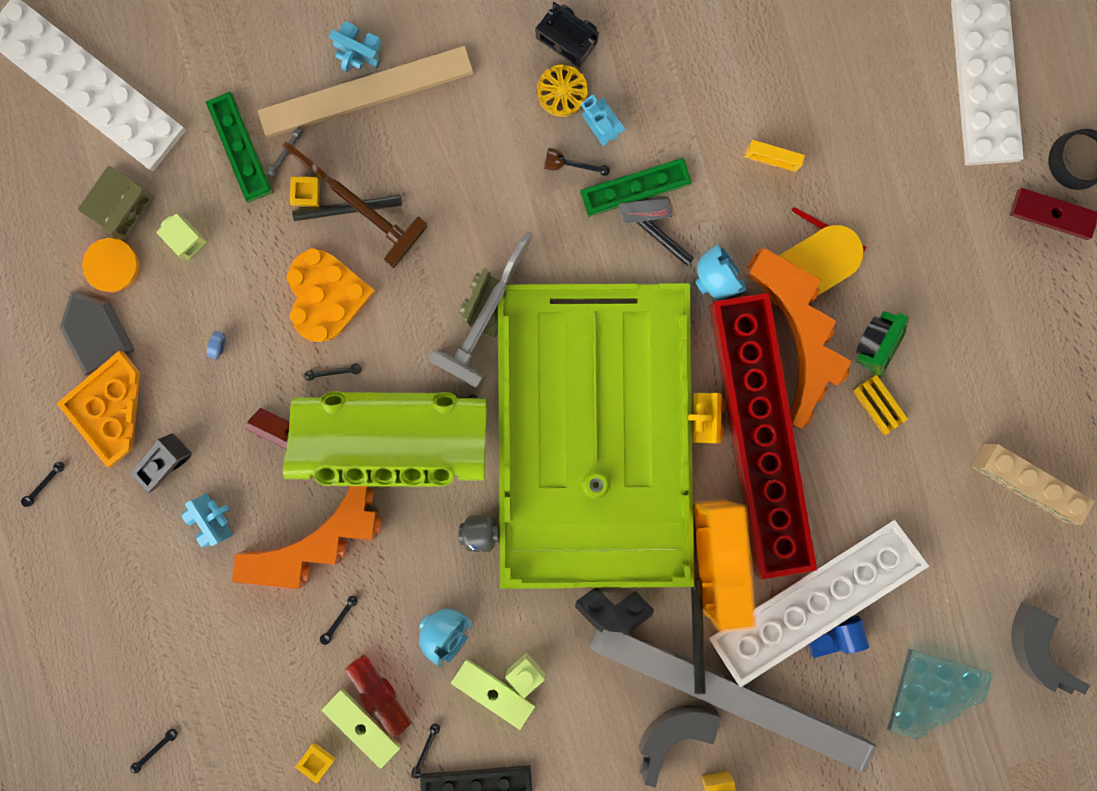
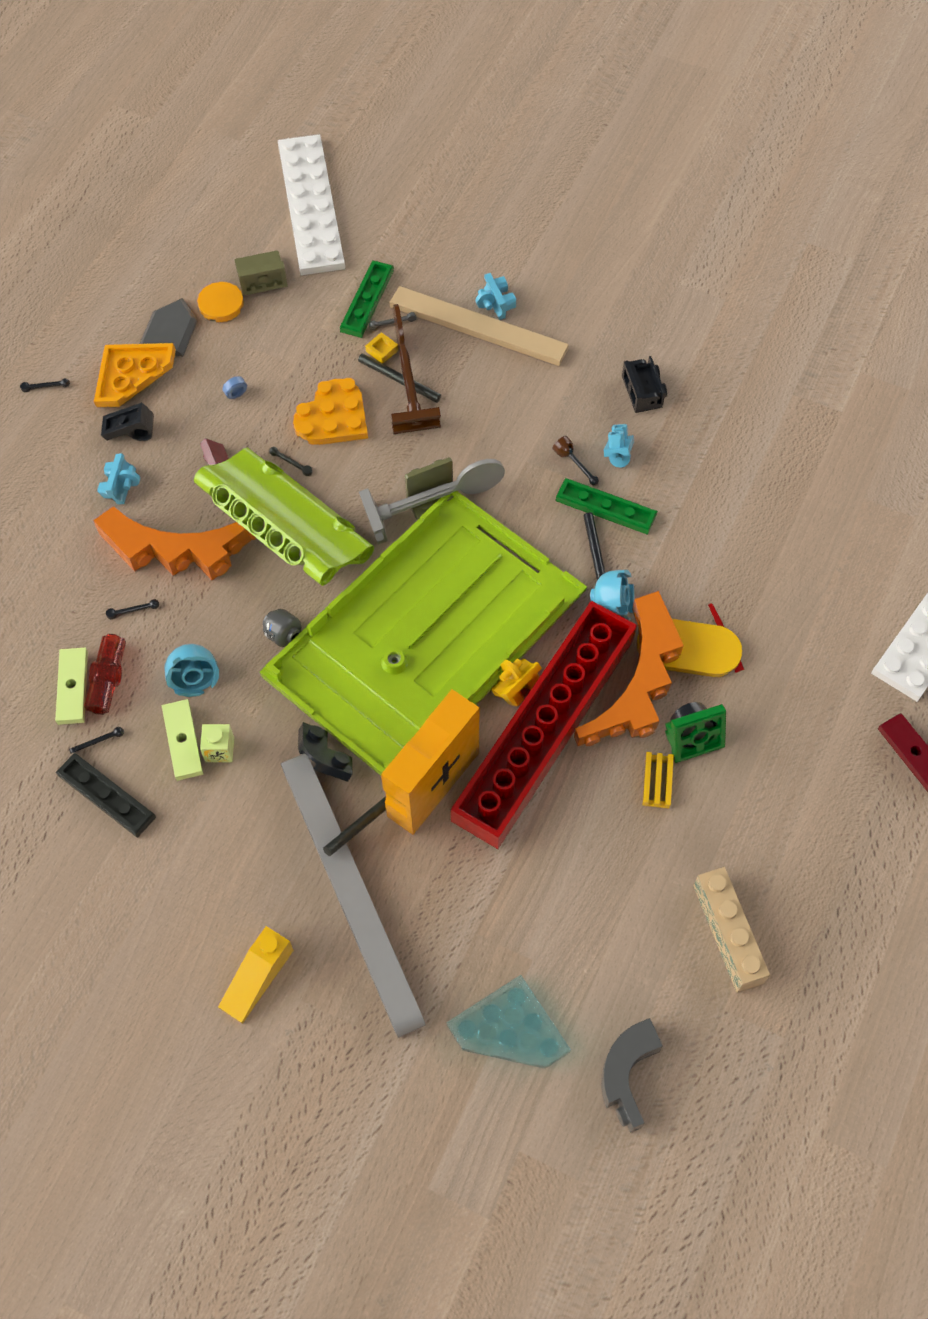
camera: 45 degrees right, 25 degrees down
yellowish green brick [156,214,207,261] -> none
yellow plate [295,742,336,784] -> none
yellow wheel [537,65,588,117] -> none
sticker [619,198,672,224] -> none
dark grey arch [639,705,721,788] -> none
white plate [709,520,929,688] -> none
yellow tile [744,140,805,172] -> none
blue plate [808,615,870,658] -> none

